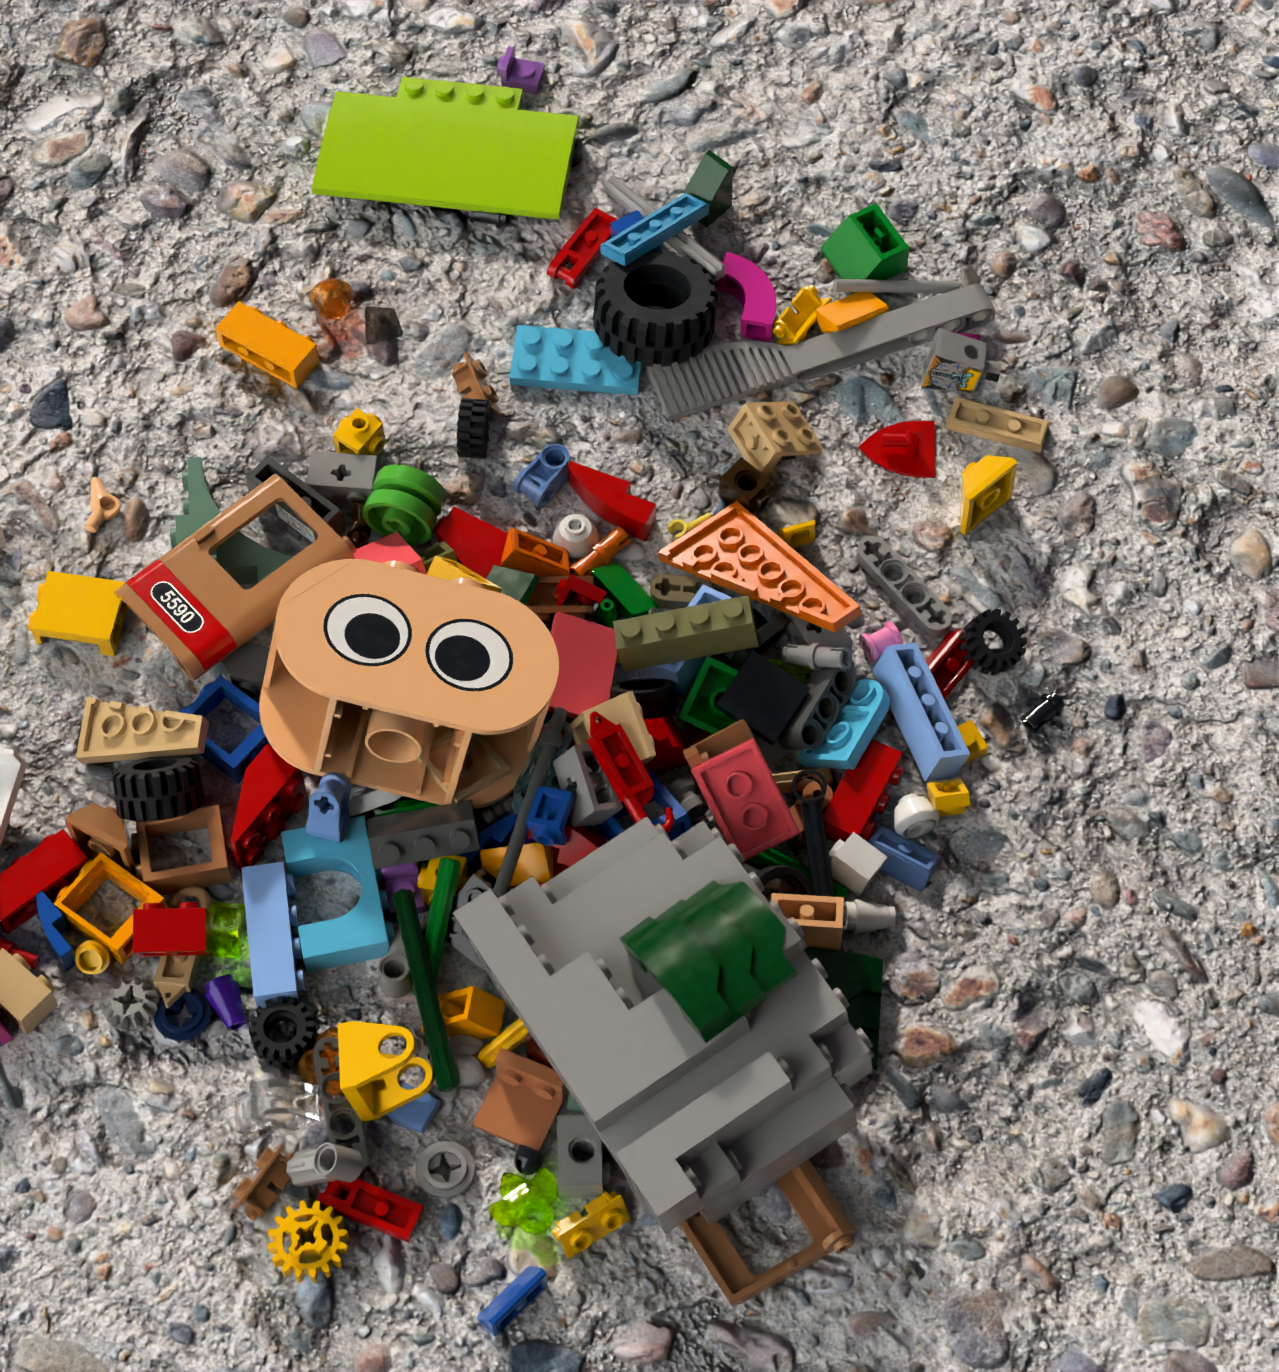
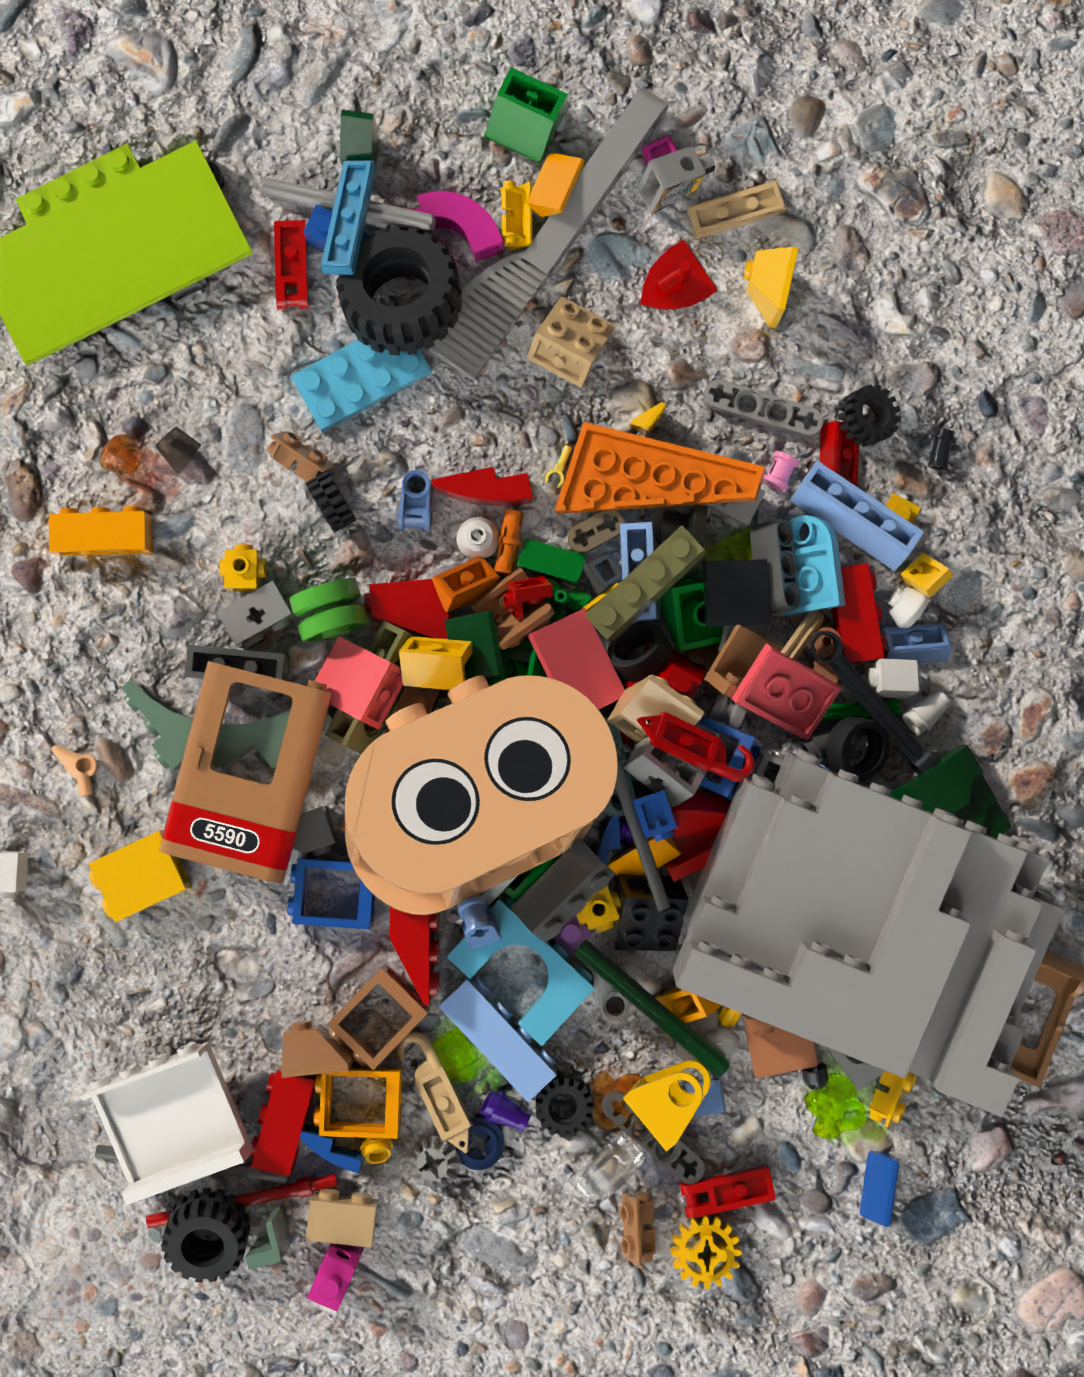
camera: 35 degrees left, 25 degrees up
tan wing [76,697,209,764] -> none
black tyre [111,755,205,822] -> none
red brick [133,902,210,957] -> none
light grey piece [287,1143,363,1187] -> none
dark brown arm [346,500,371,549] -> none
green axle [412,858,461,995] -> none
light grey gear [416,1141,475,1200] -> none
medium lavender bracket [497,46,545,95] -> none
dark green slope [619,880,797,1043] -> none
dark brown brick [719,457,771,514] -> none
light nougat brick [771,893,844,950] -> none
light grey pin [782,643,852,670] -> none
light grey bar [833,279,960,293] -> none

